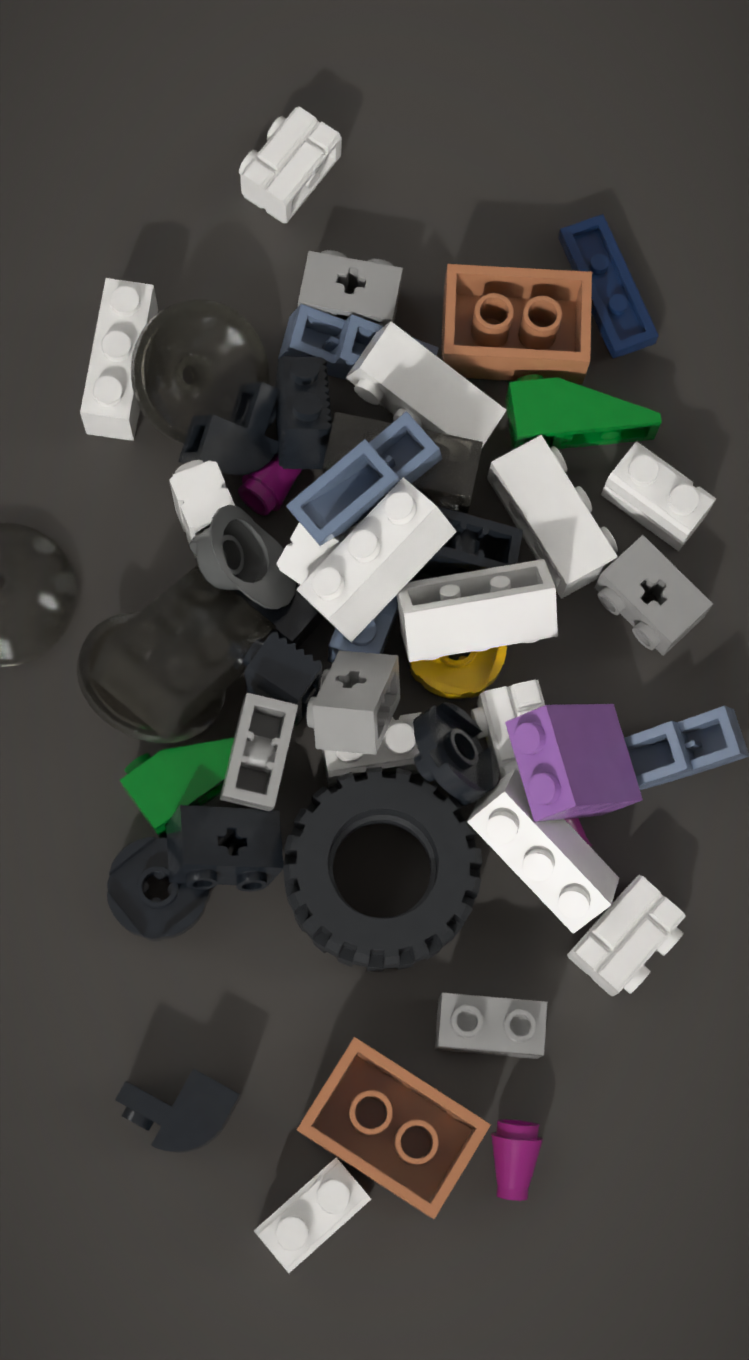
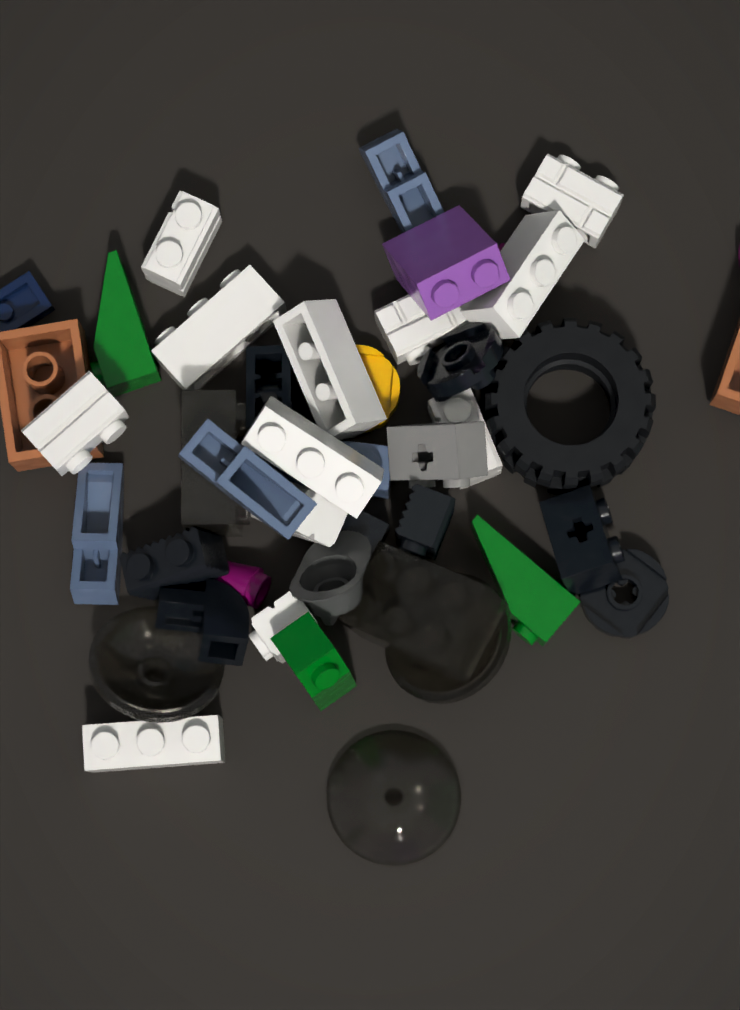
camera: 90 degrees left, 5 degrees up
light grey brick [219,693,298,812] -> none
light grey brick [298,250,403,326] -> none
white brick [346,321,506,465] -> none
light grey brick [434,993,547,1059] -> none
light grey brick [594,535,713,656] -> none
none -> white brick [21,371,129,476]
none -> green slope [270,612,357,711]

